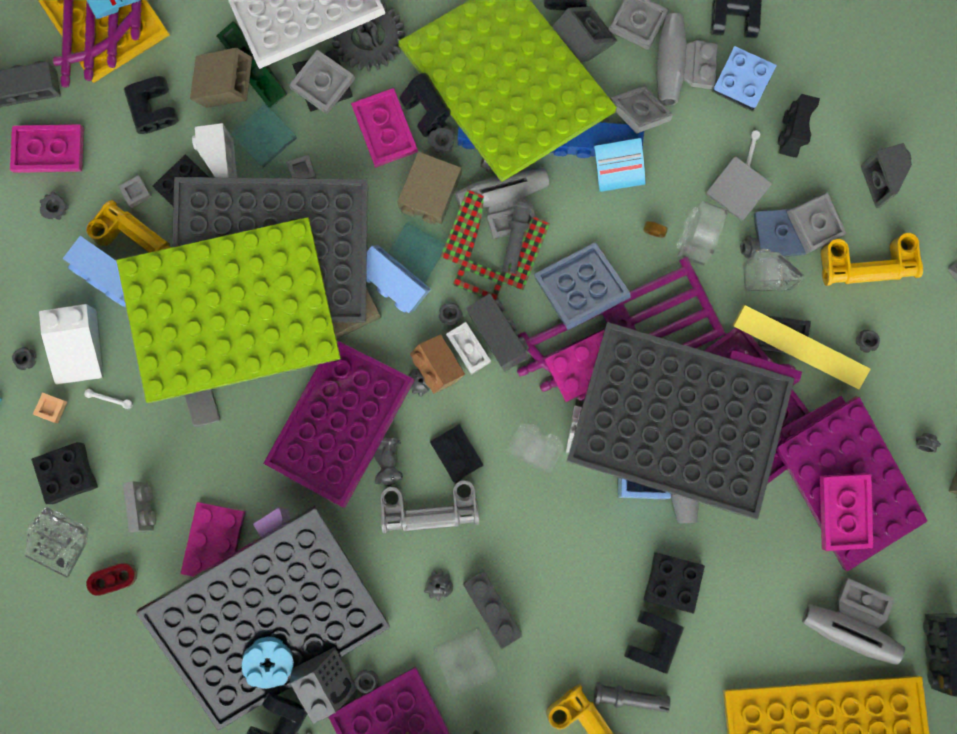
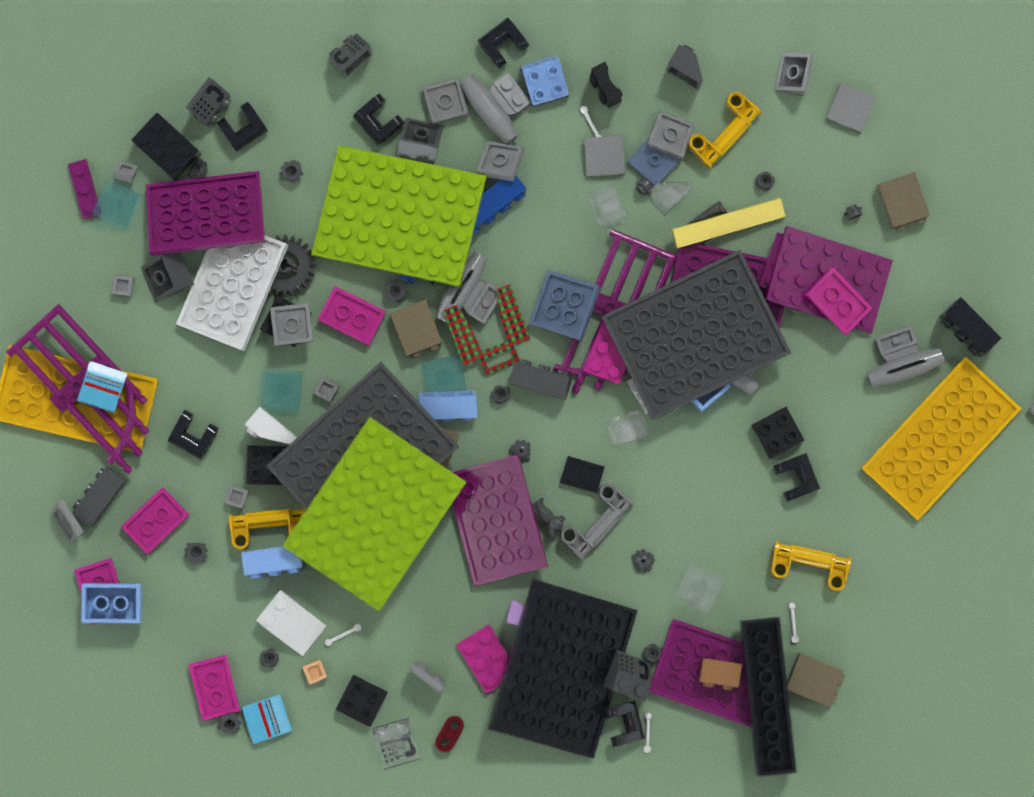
camera: 45 degrees left, 5 degrees up
light grey slope [184,389,220,428] -> none
dark tan brick [190,48,252,108] -> none
dark green slope [216,21,287,108] -> none
medium azure plate [242,637,293,688] -> none
black connector [400,73,451,137] -> none
medium nougat brick [410,334,465,394] -> none
white plate [446,322,491,375] -> none
dark grey brick [463,570,522,649] -> none
dark grey pin [501,201,534,274] -> none
medium azure slope [594,138,645,192] -> none
dark grey pin [594,682,671,713] -> none
pearl gold tile [643,221,668,238] -> none
magenta plate [726,349,802,385] -> none

